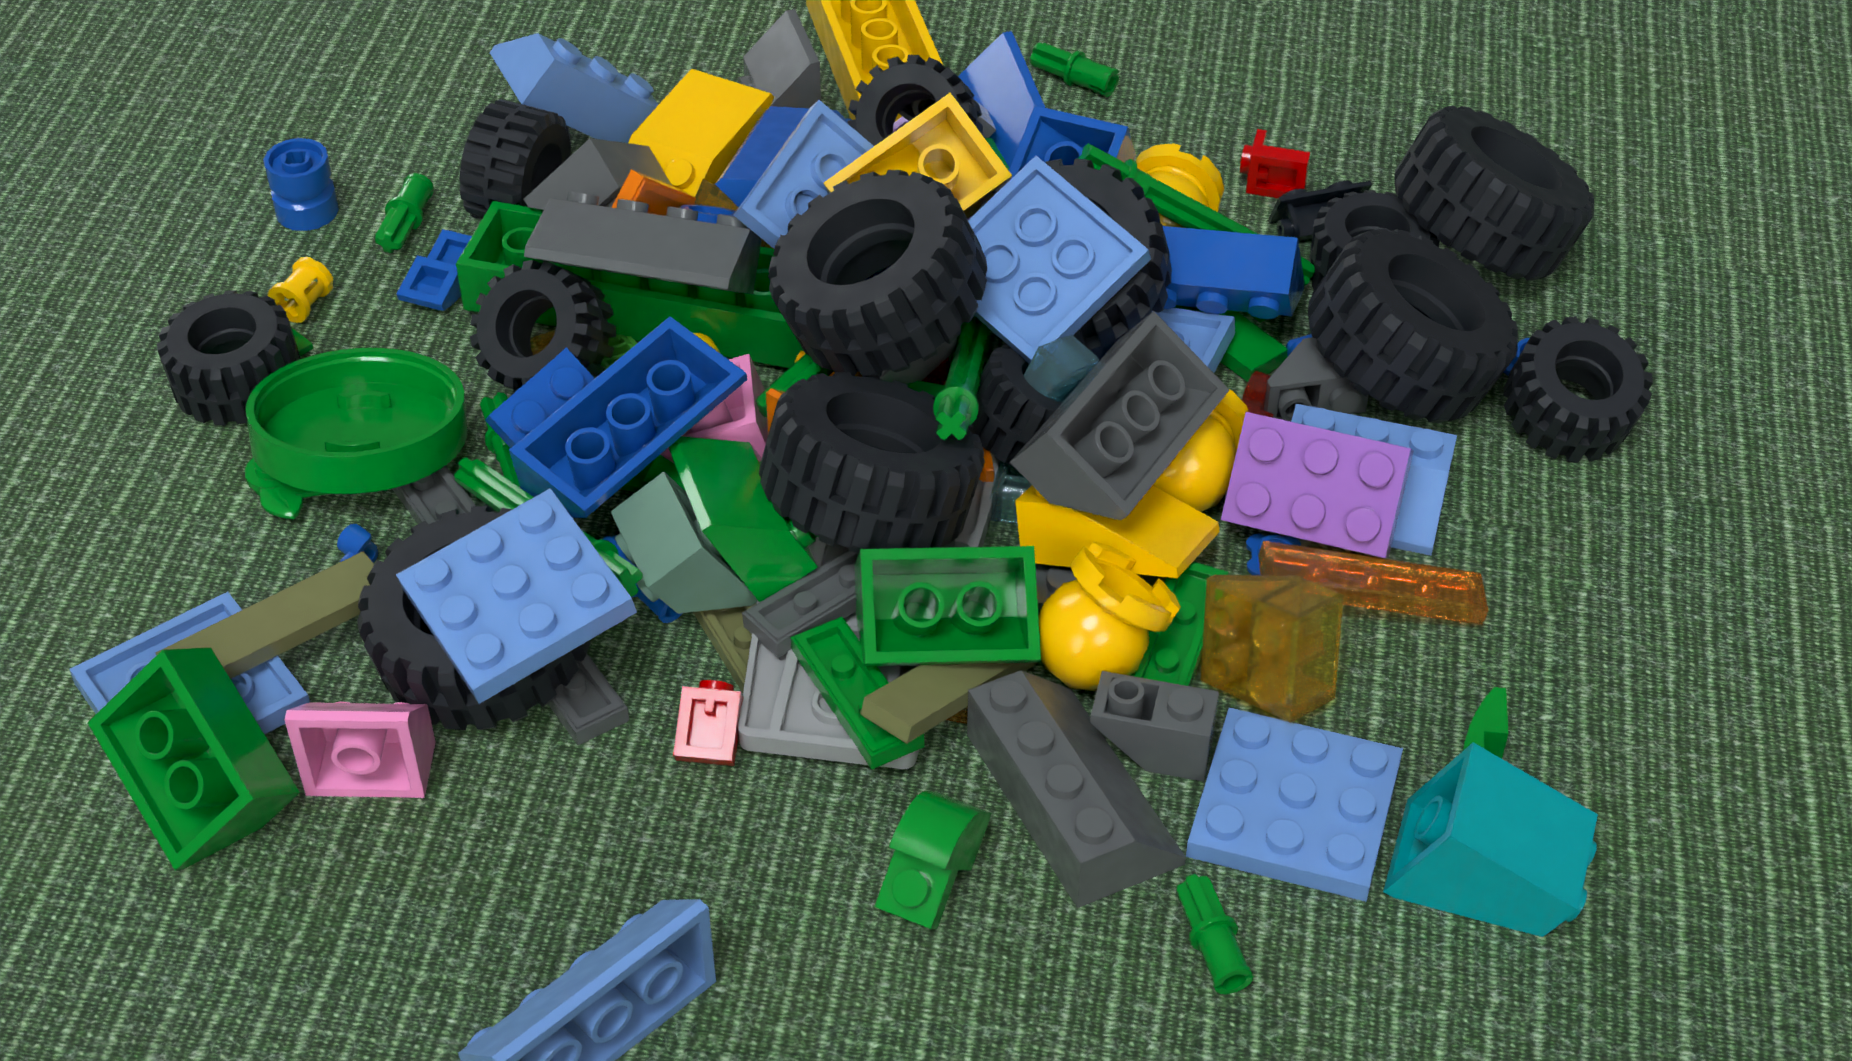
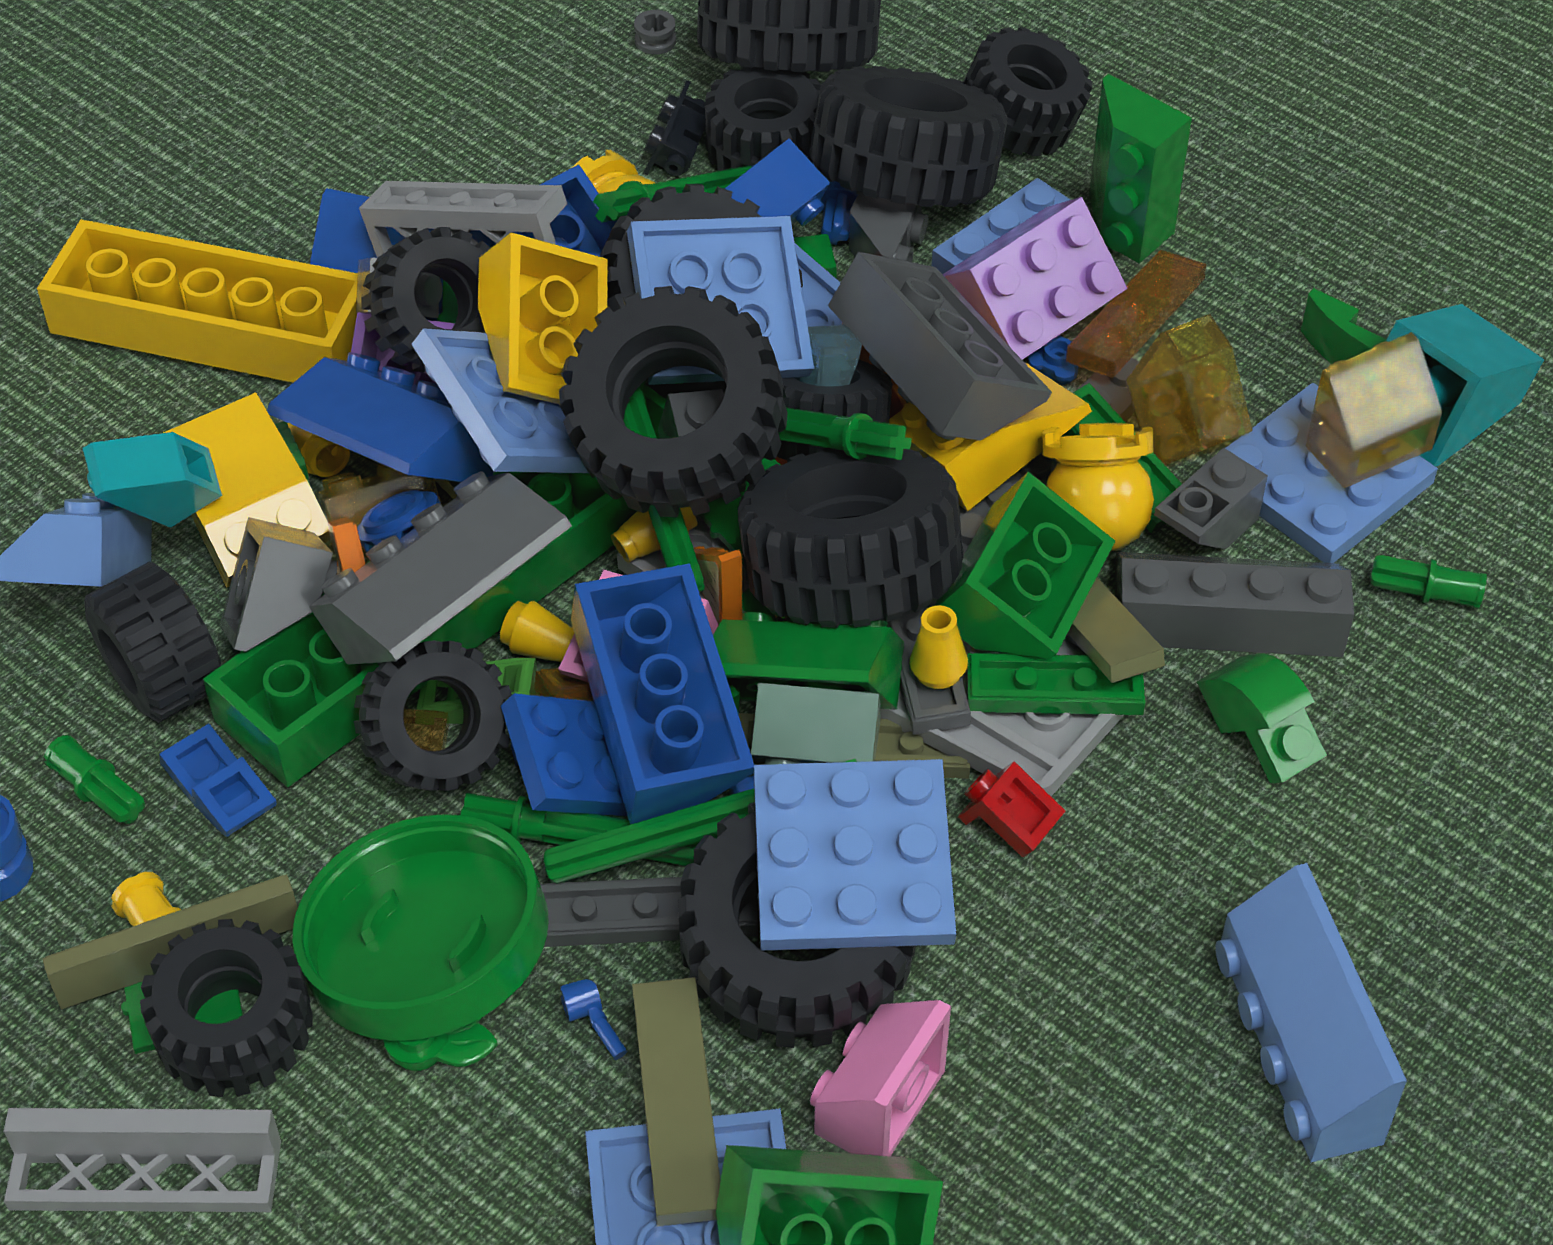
camera: 60 degrees left, 5 degrees up
dark grey slope [738,9,821,109] -> none
green axle [1030,42,1119,97] -> none
red bracket [1240,129,1311,198] -> none
none -> light grey fence [3,1108,281,1212]
none -> olive tile [42,874,298,1010]
none -> teal slope [83,432,222,528]
none -> light grey fence [359,181,567,258]
none -> yellow cone [909,605,968,689]
none -> green slope [1089,74,1192,264]
none -> clear yellow slope [1305,332,1442,488]

